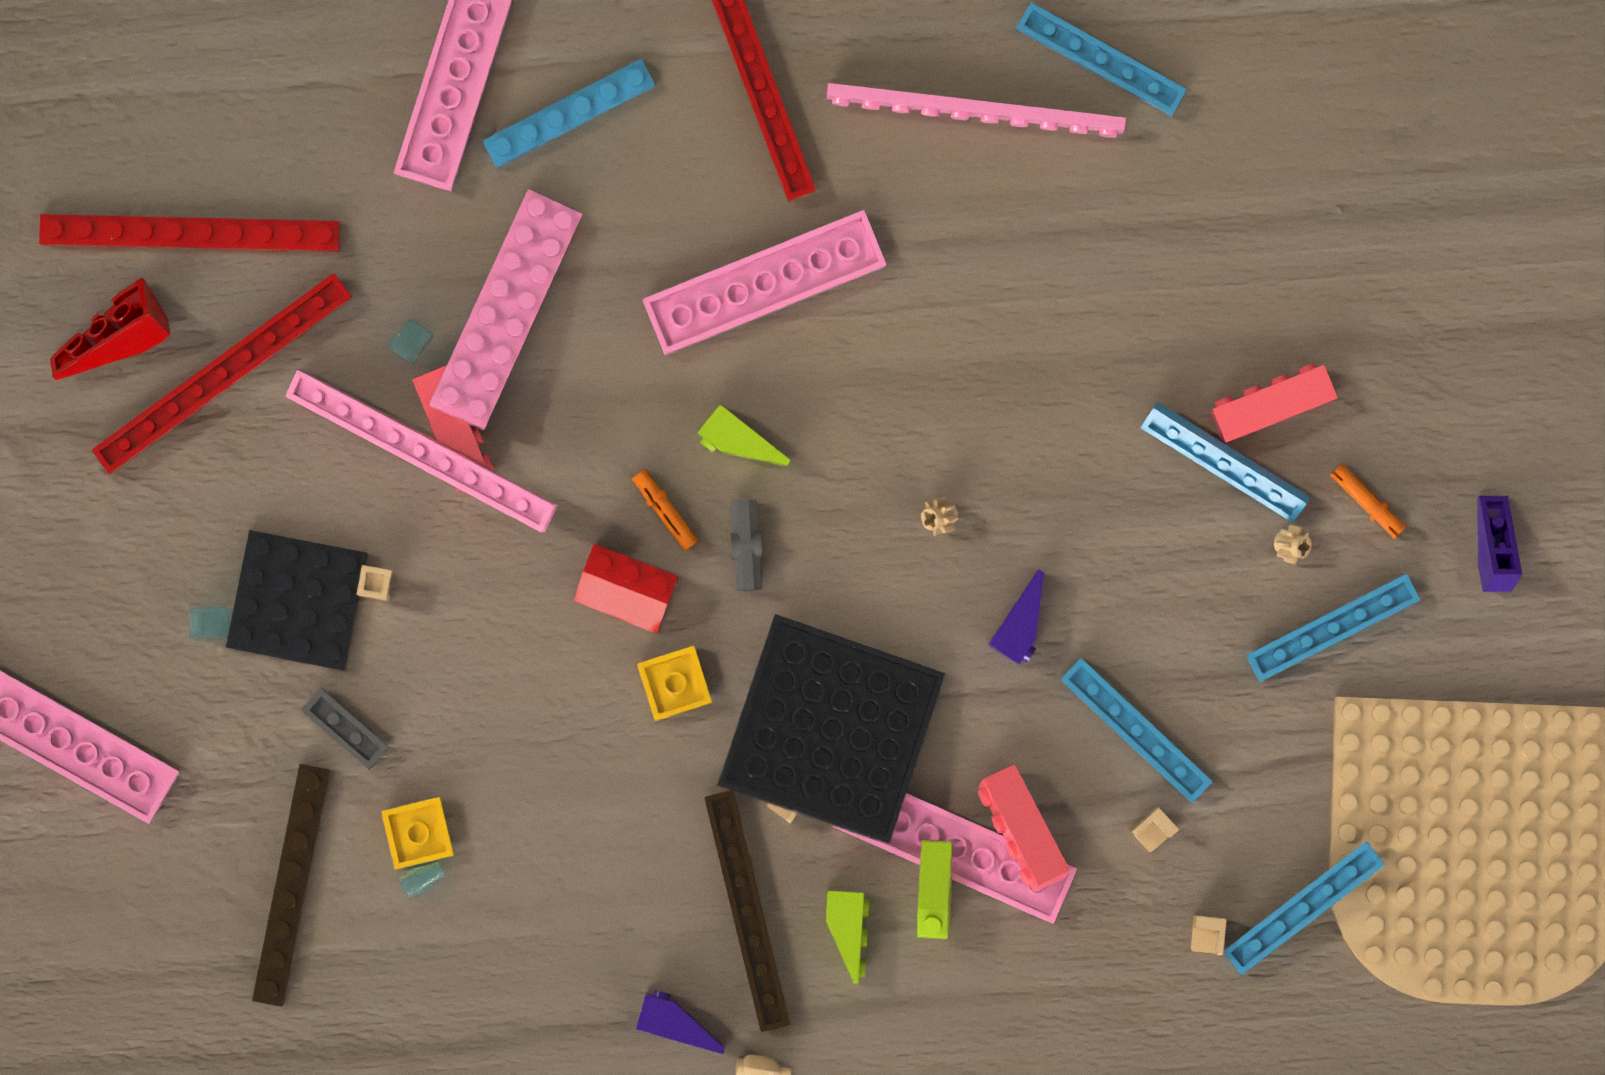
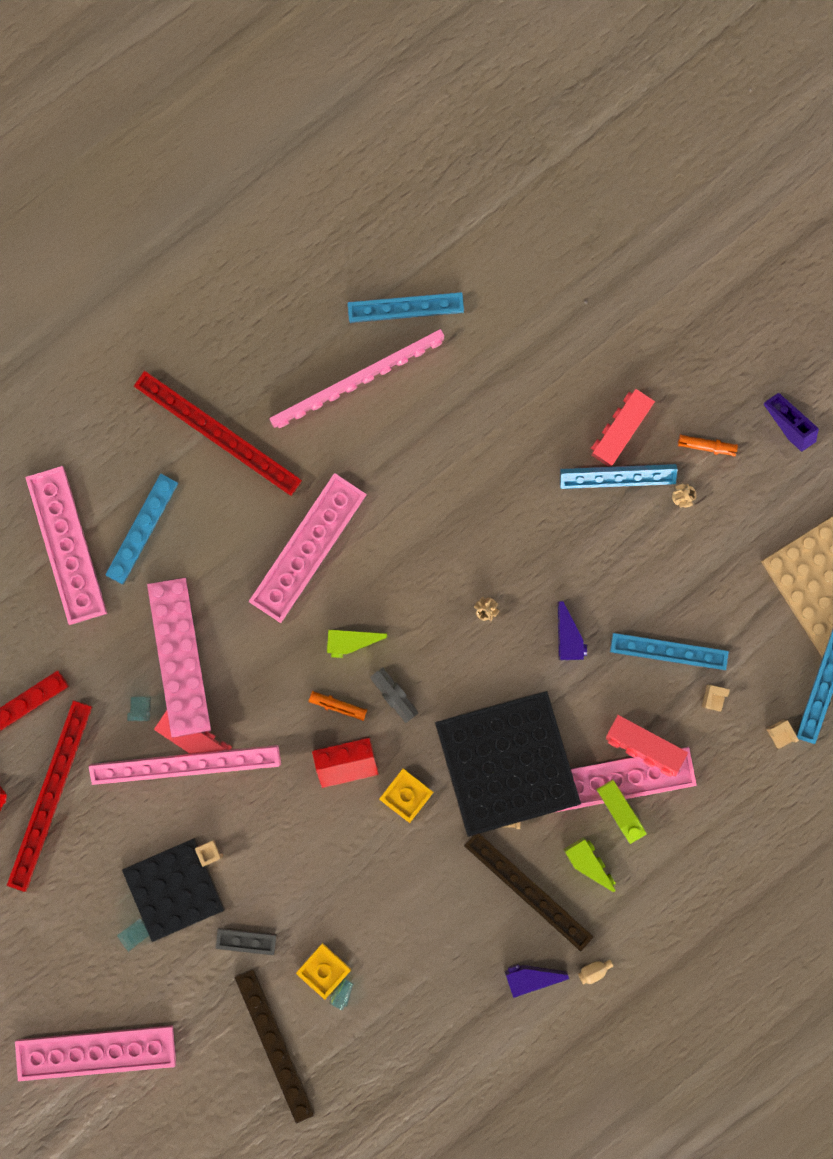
camera: 30 degrees left, 0 degrees up
dark azure plate [1245,574,1420,682] -> none

